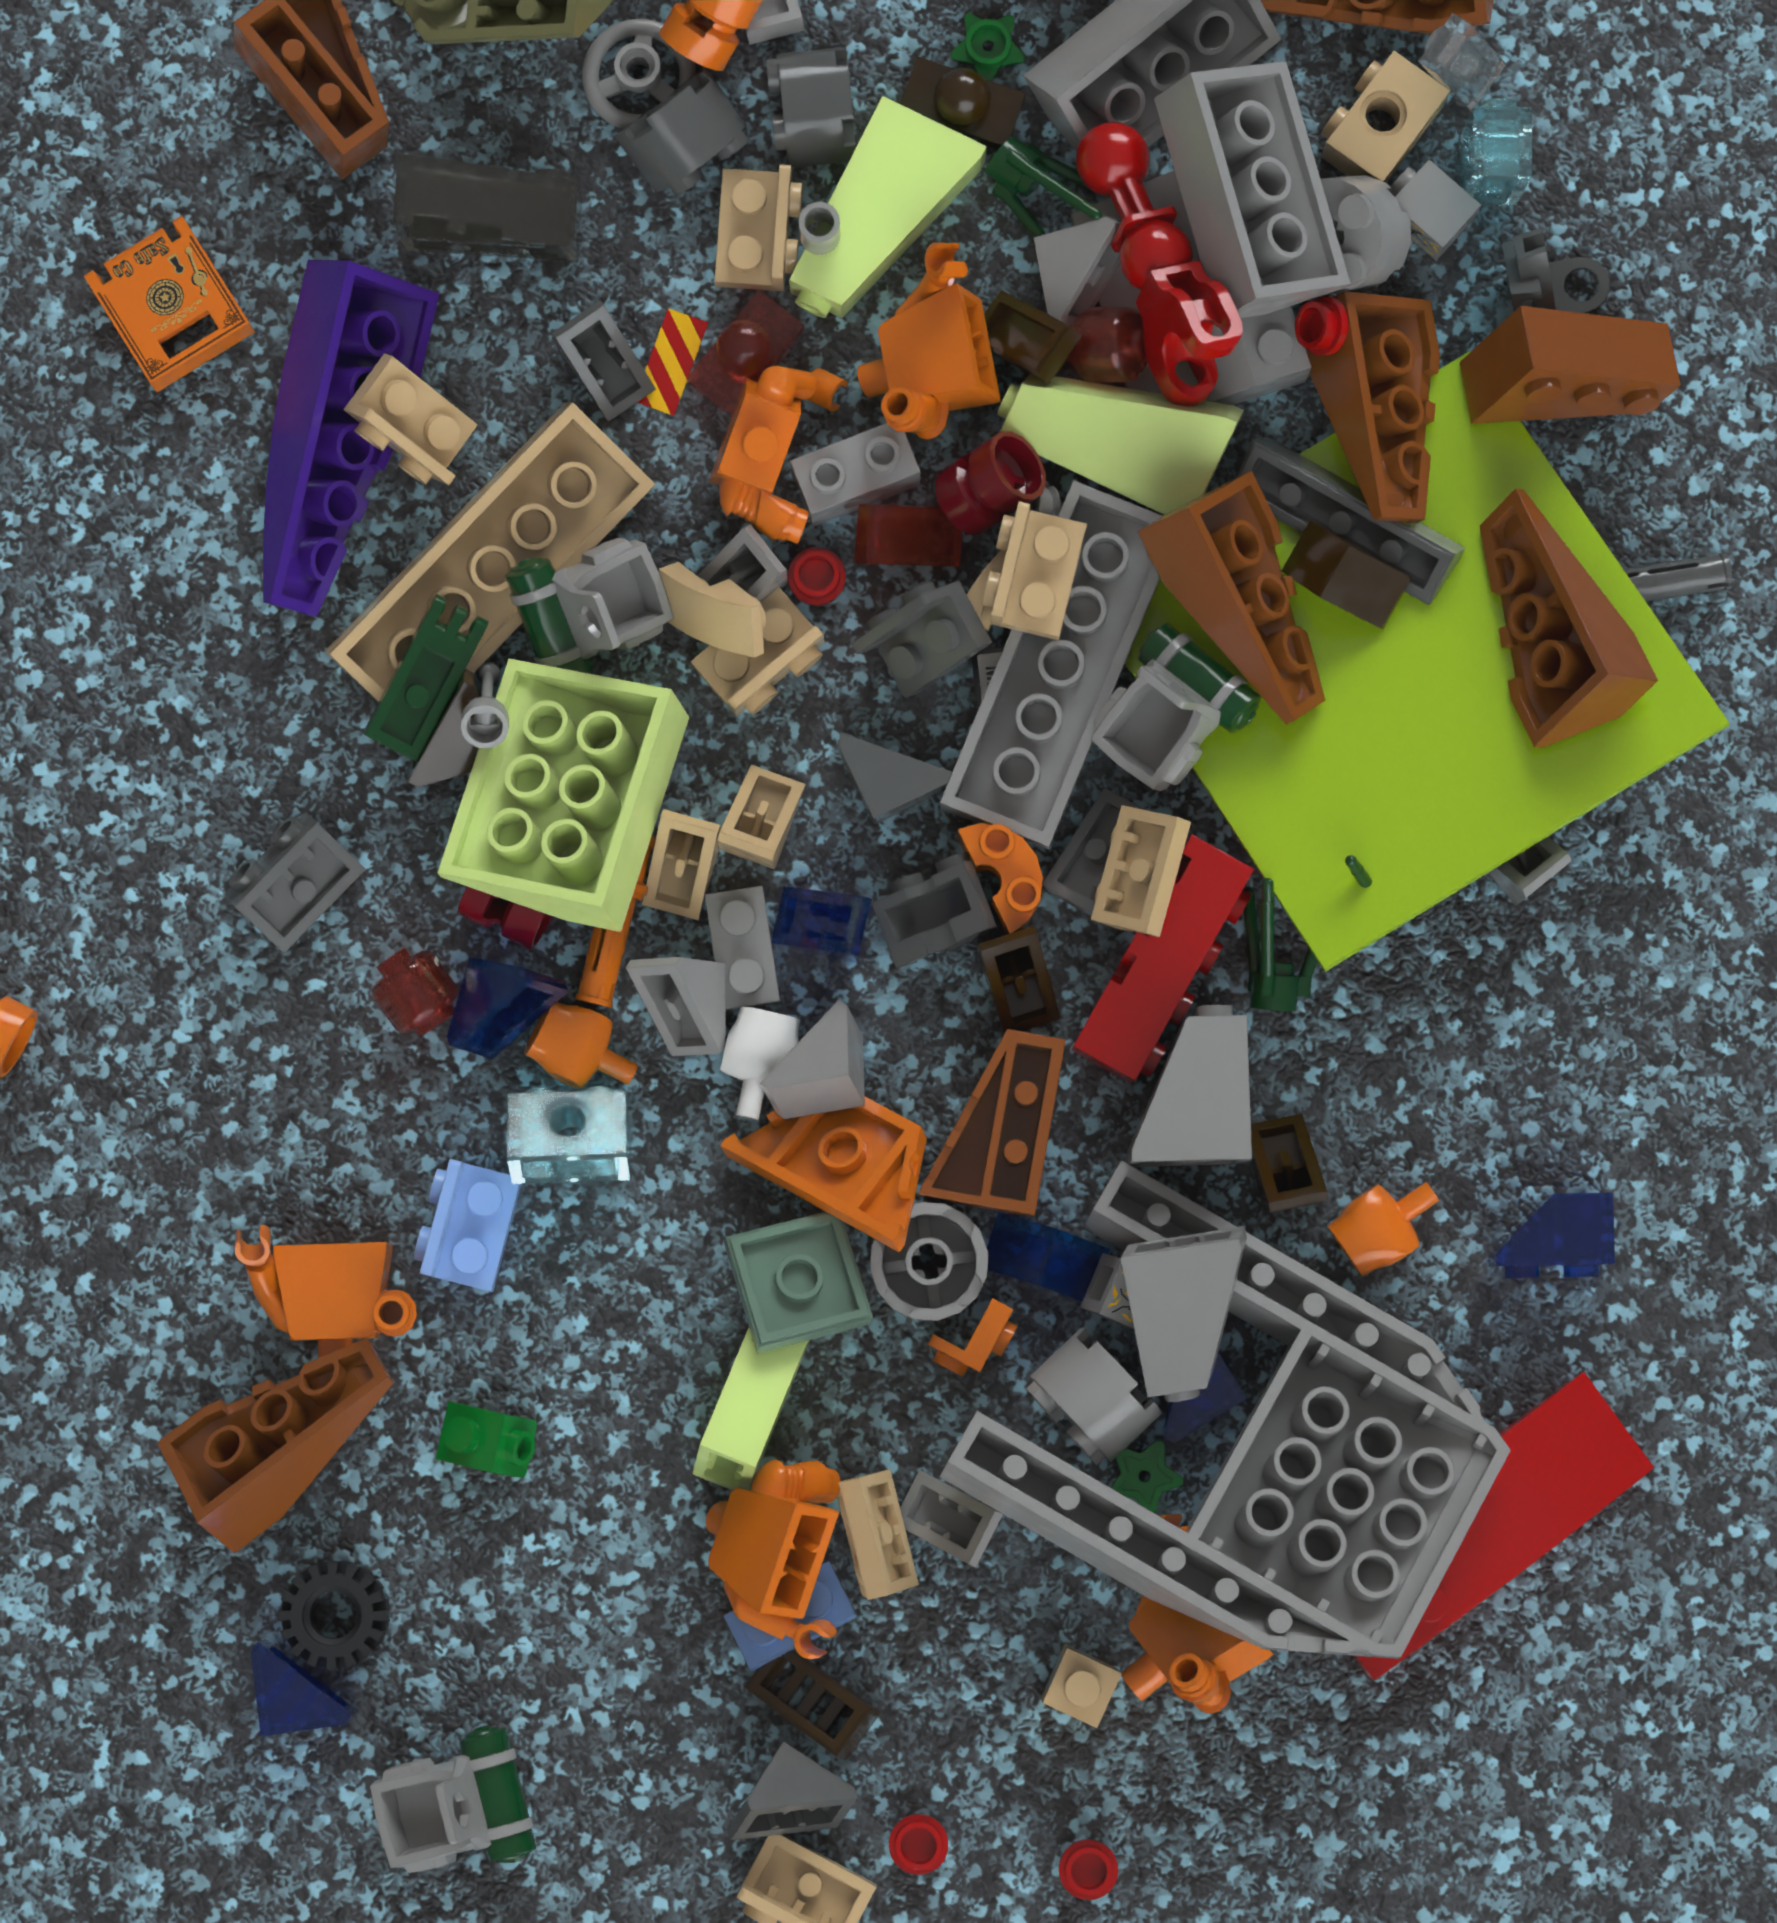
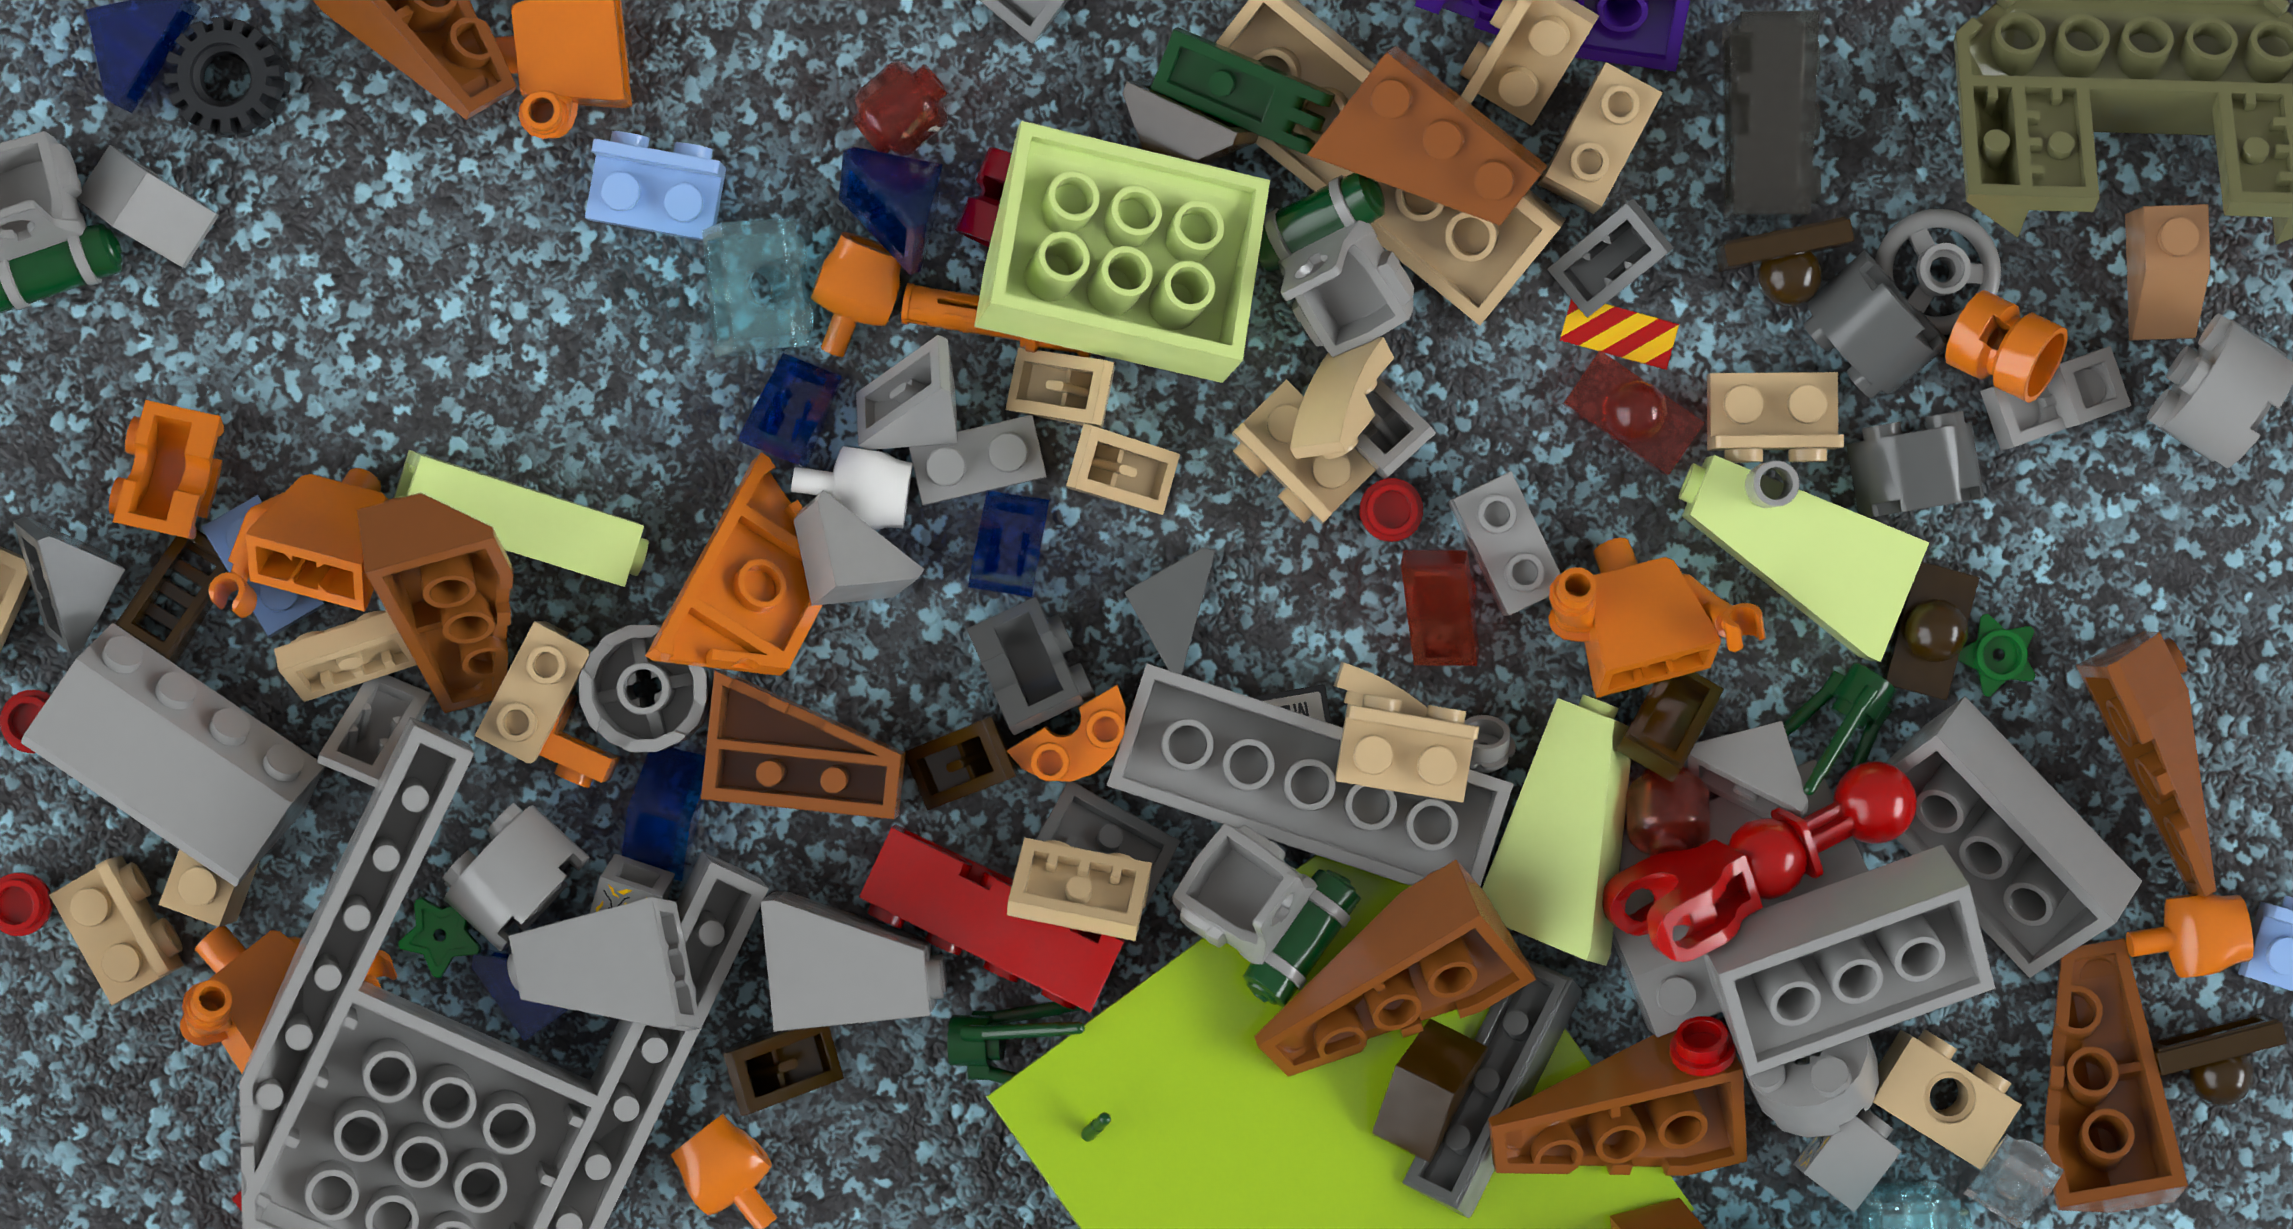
camera: 85 degrees right, 5 degrees up
green bracket [435,1401,537,1478] -> none
light grey hinge [461,662,509,748] -> none
orange torso [708,366,848,544] -> none
sand green tile [724,1212,873,1353] -> none
dark grey bracket [852,581,992,698] -> none
dark red wheel [935,431,1046,535] -> none
none -> light grey slope [21,623,325,887]
none -> tan bracket [49,855,184,1005]
none -> light grey slope [77,145,219,268]
none -> orange cylinder [108,400,224,539]
none -> dark orange wedge [357,493,513,714]
none -> tan bracket [475,621,591,763]
none -> clear blue slope [738,353,842,468]
none -> dark orange wedge [1307,46,1548,226]
none -> tan brick [1538,62,1663,214]
none -> dark brown tile [1715,216,1855,307]

